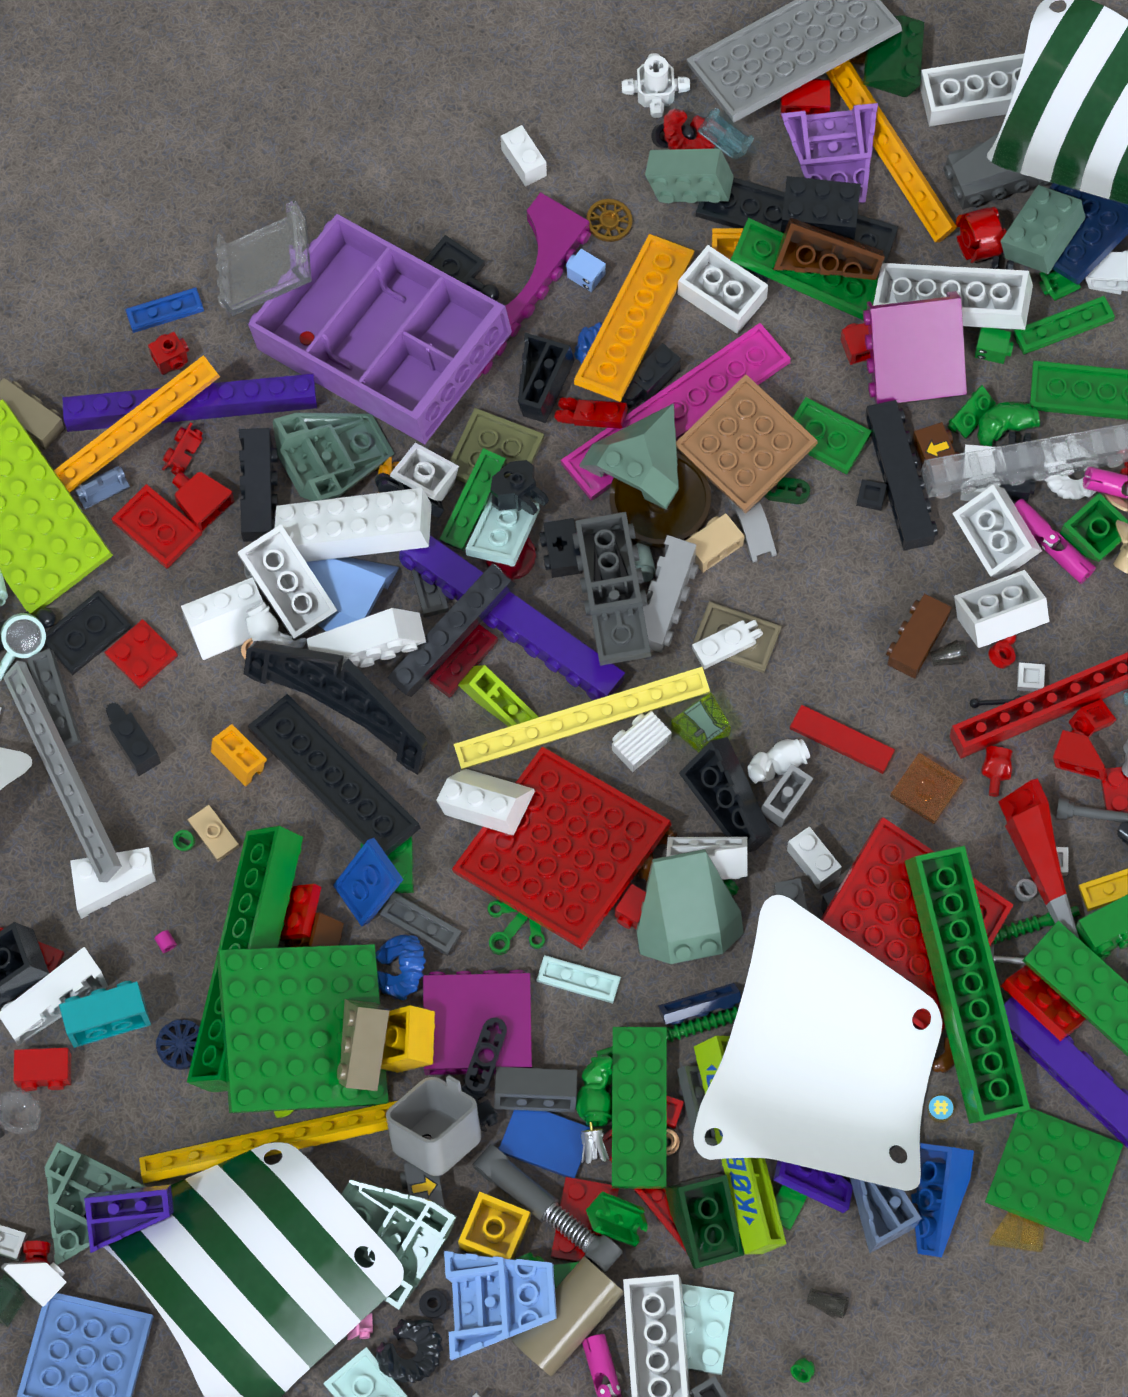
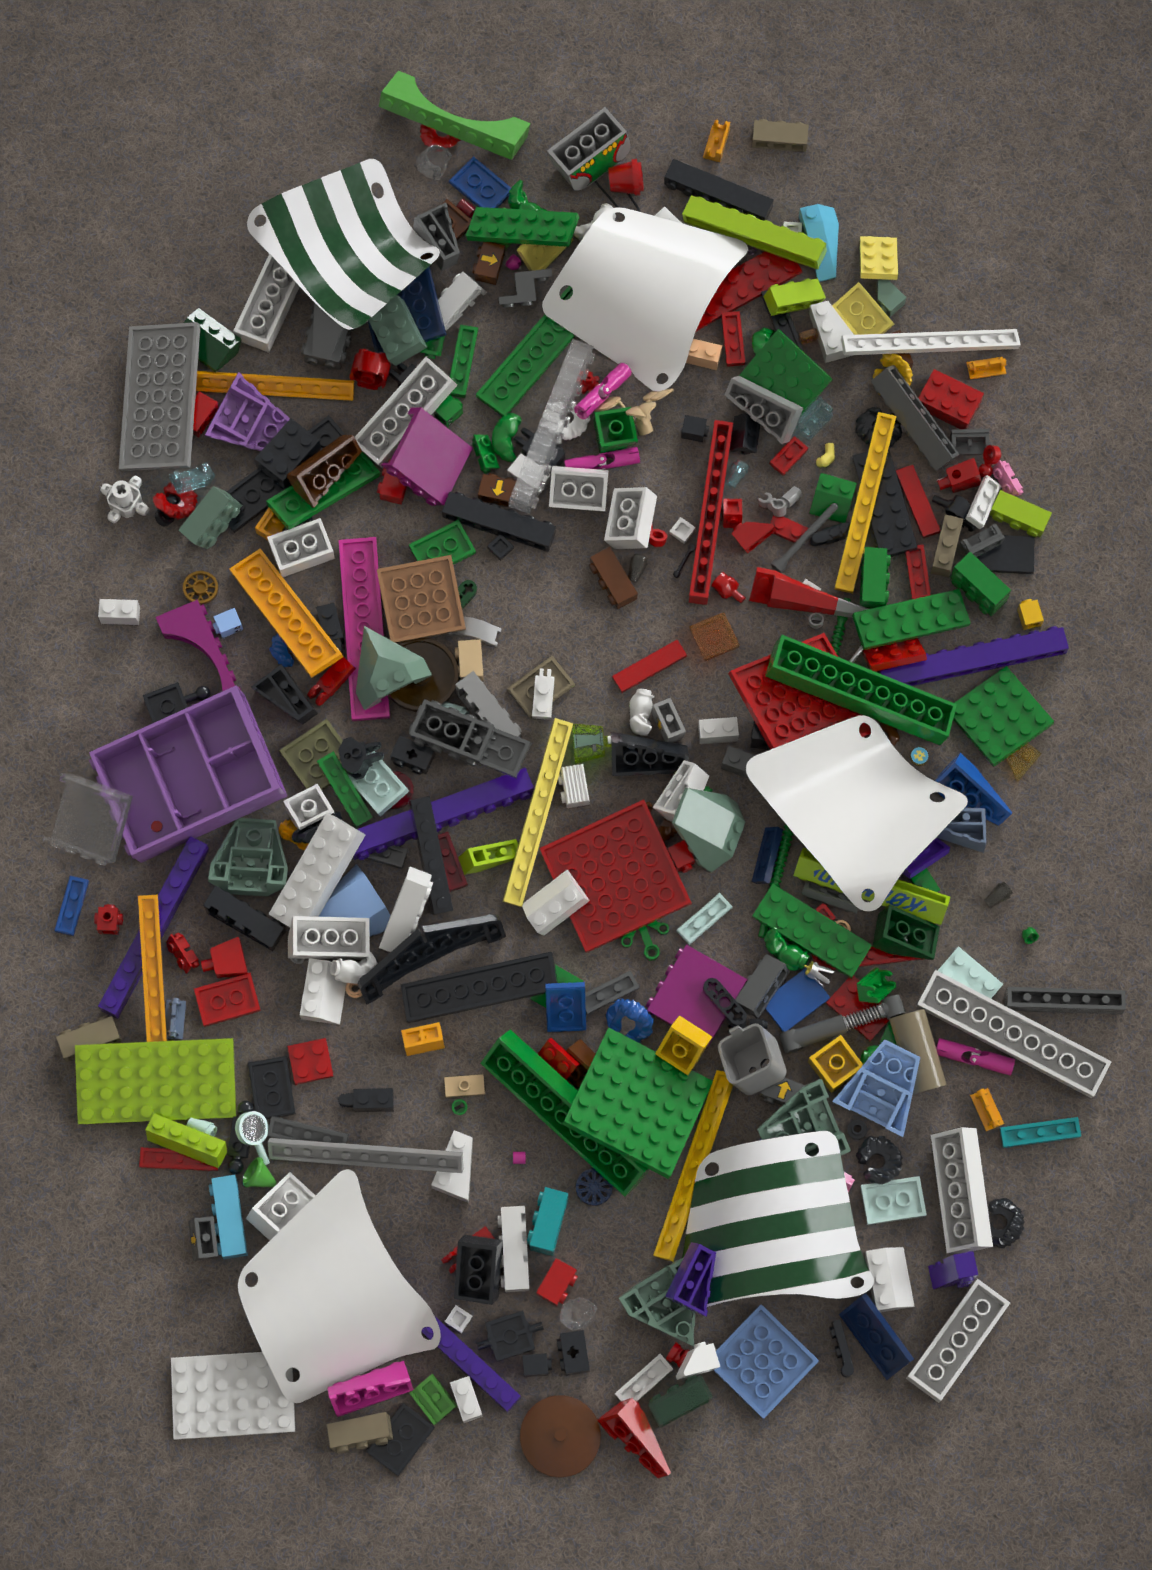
camera: 60 degrees left, 5 degrees up
dark tan wedge [337,999,389,1091] -> none

